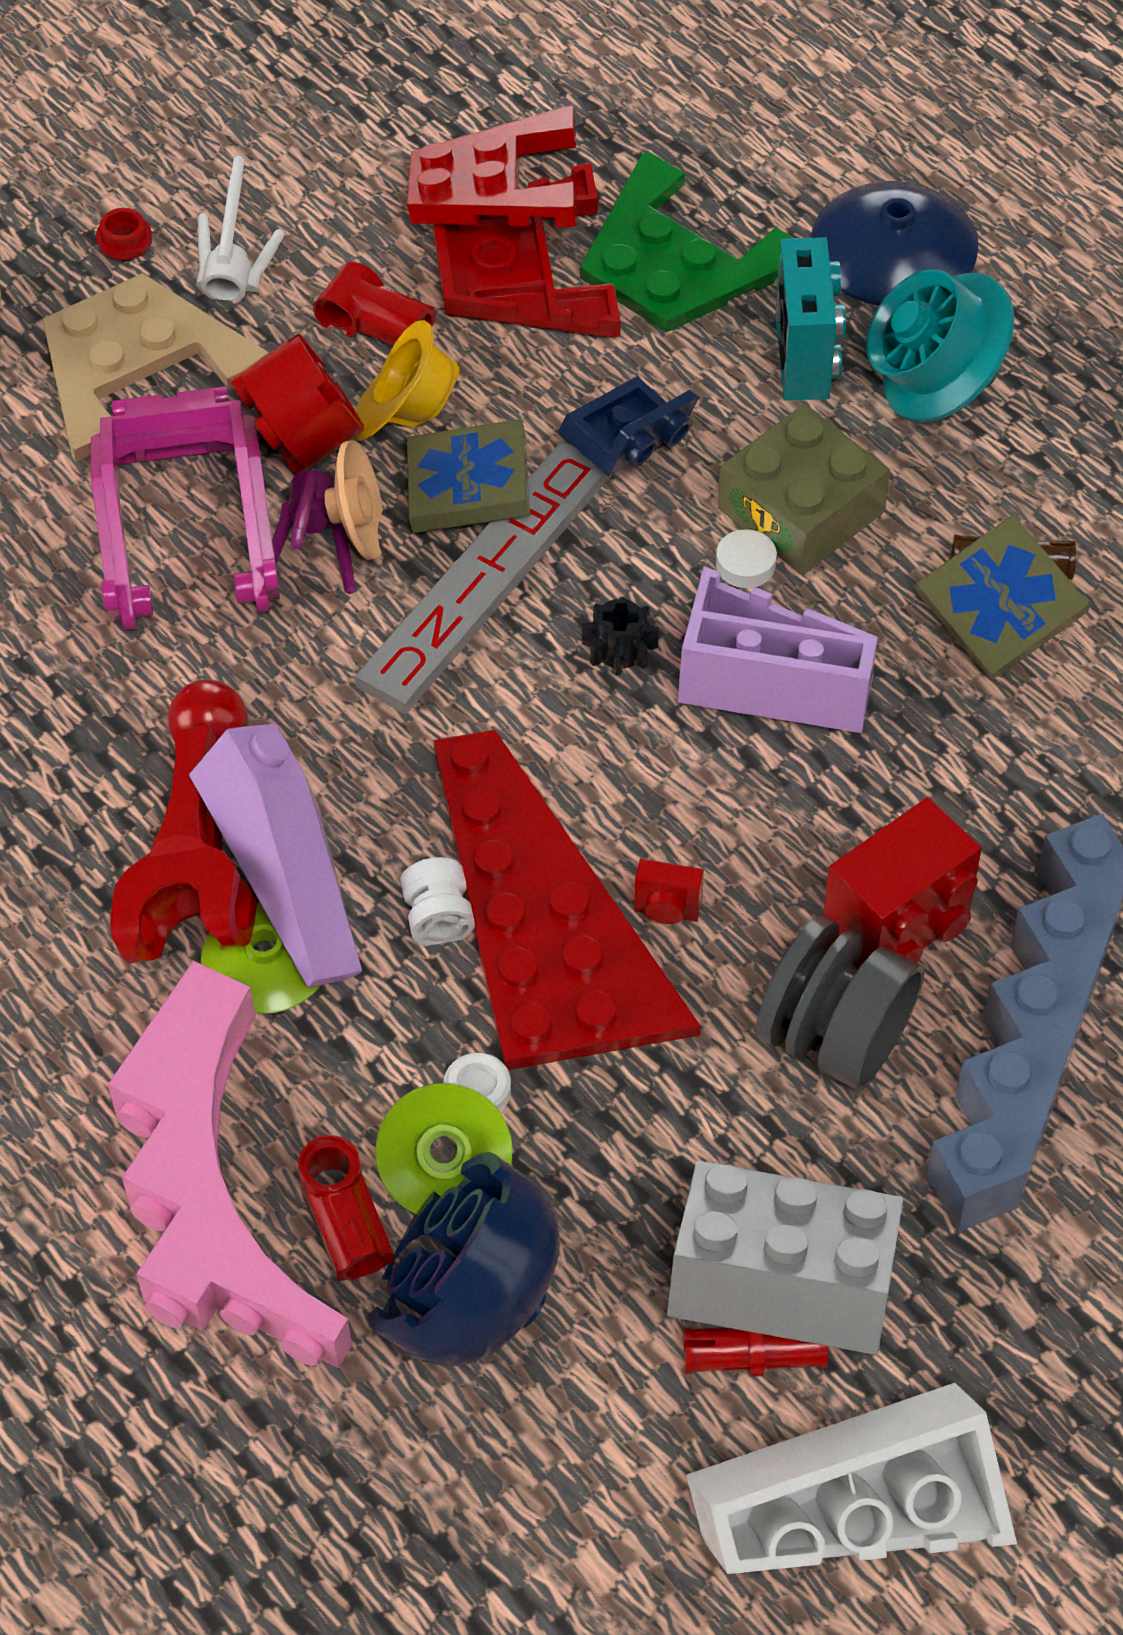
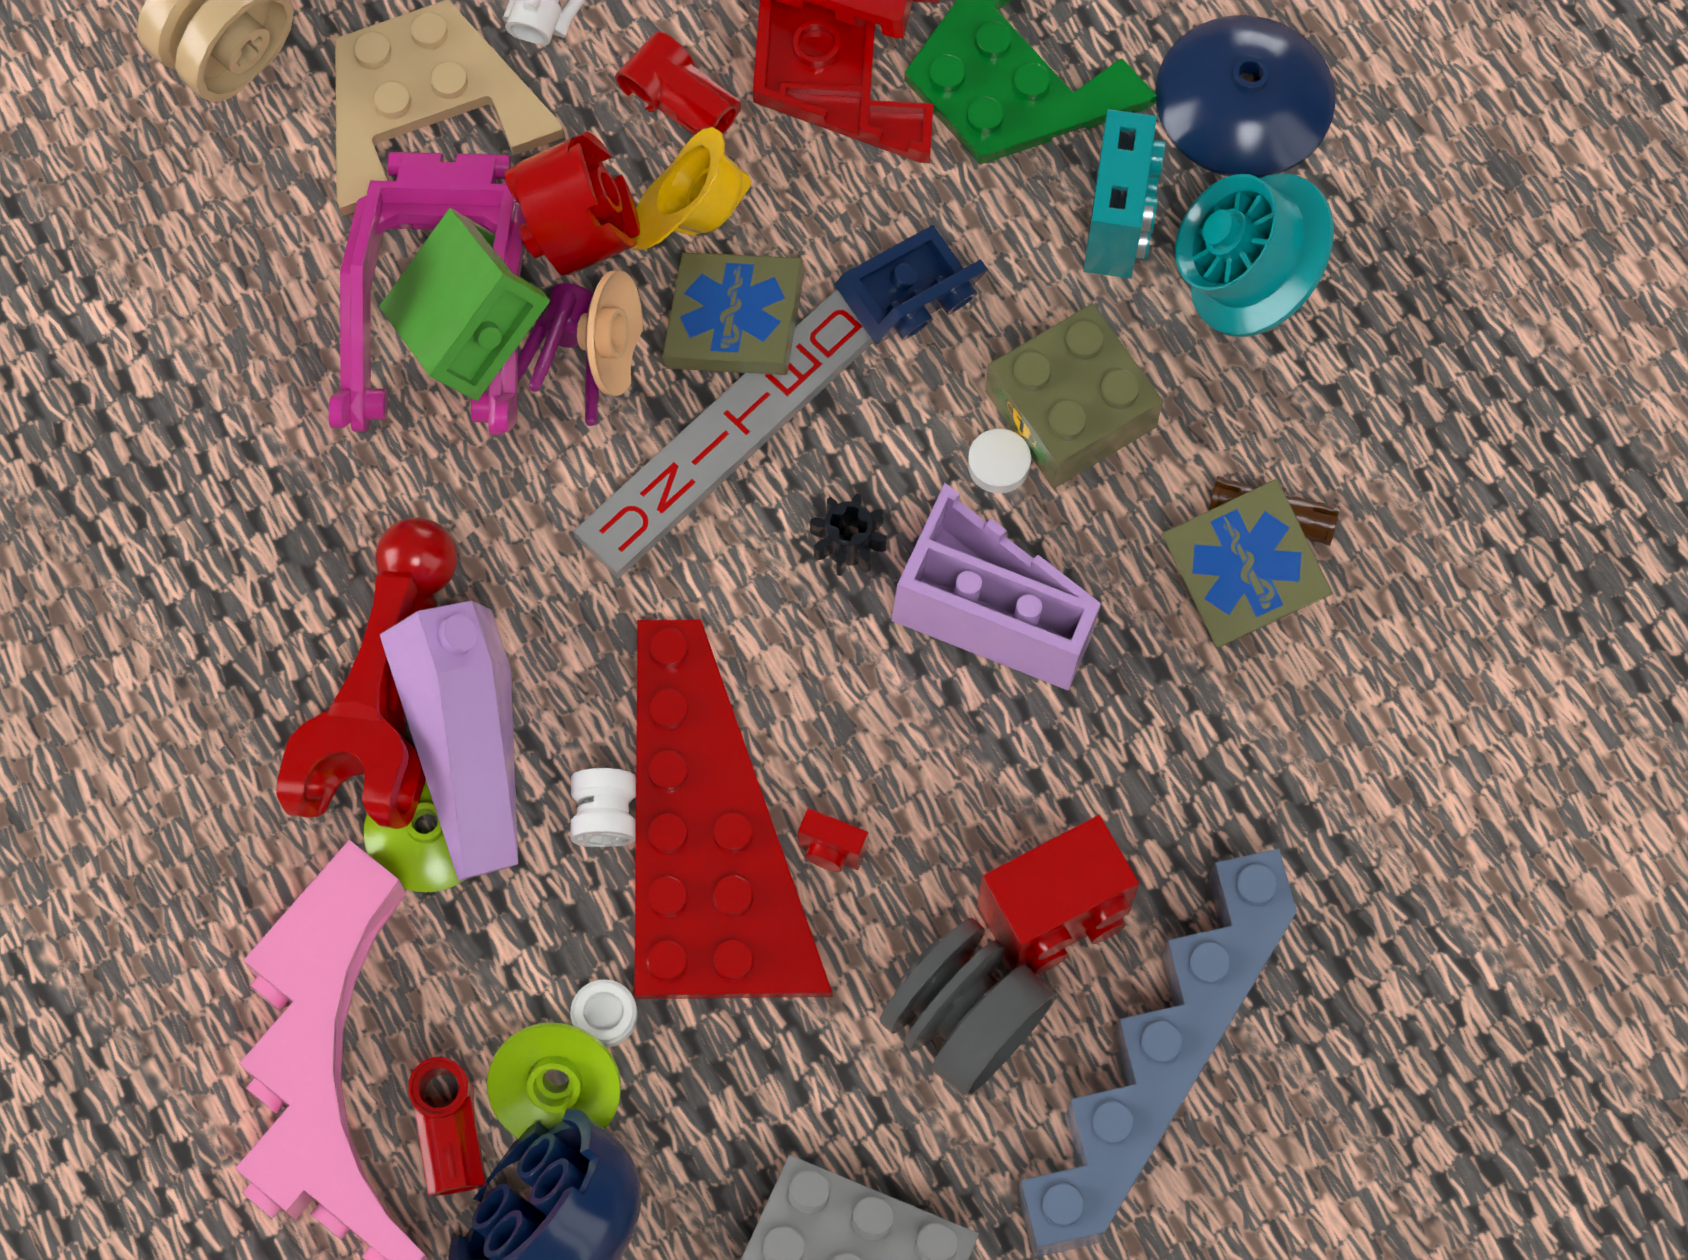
camera: 10 degrees right, 15 degrees up
none -> bright green panel [379,208,550,401]

